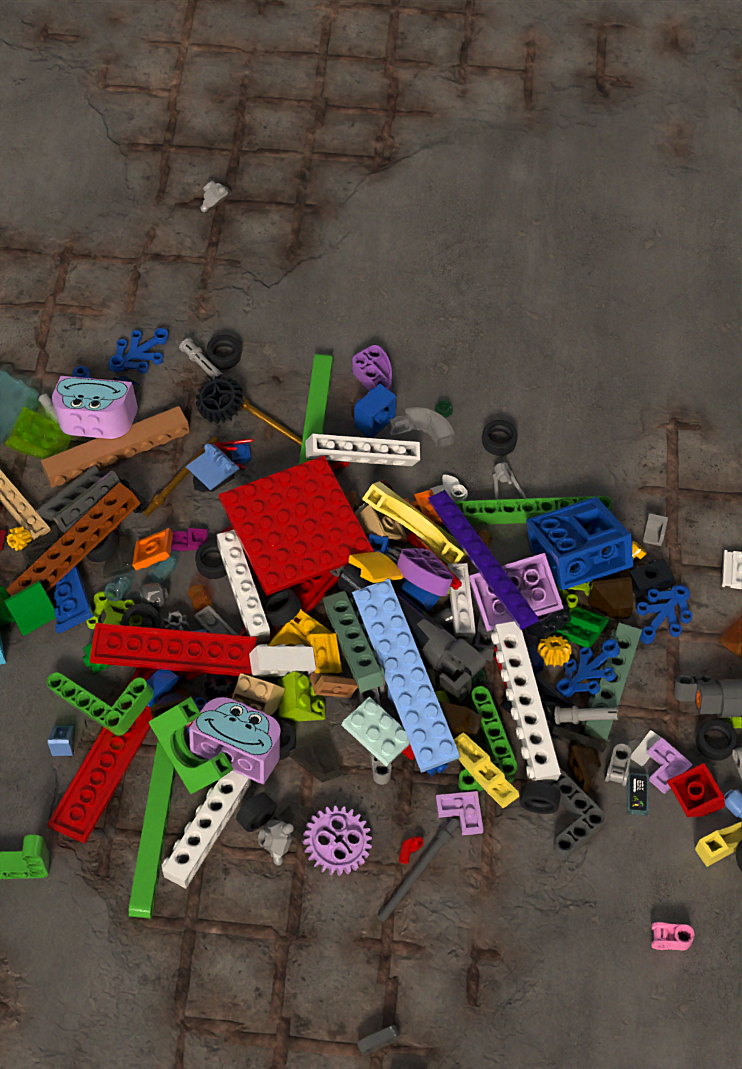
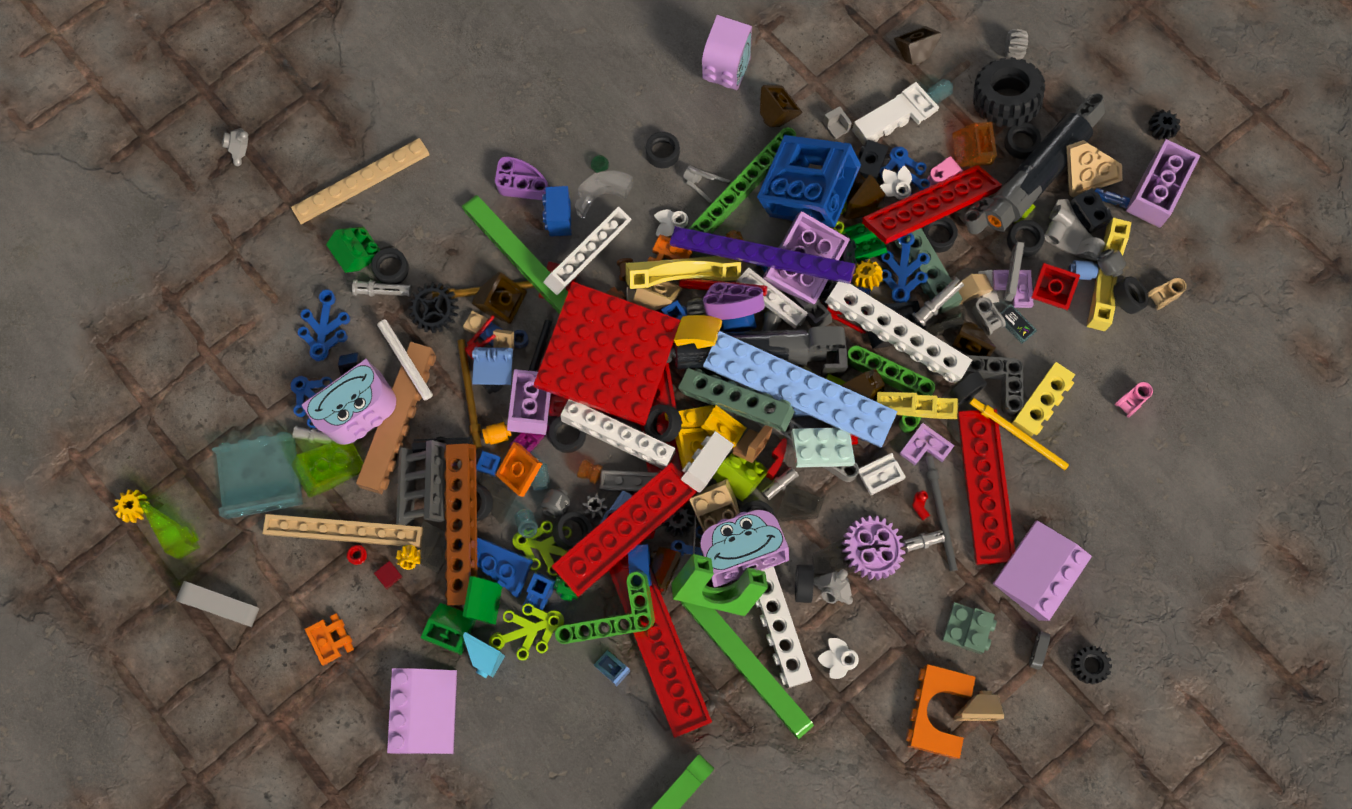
camera: 45 degrees left, 15 degrees up
none -> tan plate [291,138,429,224]
none -> green slope [326,227,381,273]
none -> white axle [377,319,433,400]
none -> tan plate [463,311,488,334]
none -> dark brown slope [472,272,527,324]
none -> blue plate [476,451,501,477]
none -> light orange brick [482,422,512,445]
none -> lime plant [489,602,564,660]
none -> tan plate [493,329,514,350]
none -> lavender brick [507,369,551,435]
none -> dark blue bush [514,330,529,349]
none -> blue brick [521,572,555,612]
none -> lavender brick [702,15,752,90]
none -> dark brown slope [760,85,803,127]
none -> light grey pin [761,467,799,501]
none -> red slope [766,438,787,481]
none -> white plate [818,638,859,679]
none -> white brick [852,96,911,146]
none -> white plate [858,453,906,496]
none -> red plate [862,165,1002,244]
none -> white plate [880,166,912,200]
none -> light grey pin [903,530,945,552]
none -> orange arch [906,664,975,759]
none -> black tyre [922,216,958,253]
none -> bright pink piece [927,157,963,187]
none -> sand green plate [942,602,997,654]
none -> tan slope [954,691,1004,721]
none -> tan slope [955,274,993,304]
none -> red plate [957,409,1015,565]
none -> yellow bar [969,397,1069,470]
none -> lavender slope [993,521,1092,621]
none -> light grey tile [1004,242,1024,301]
none -> light yellow brick [1011,362,1075,437]

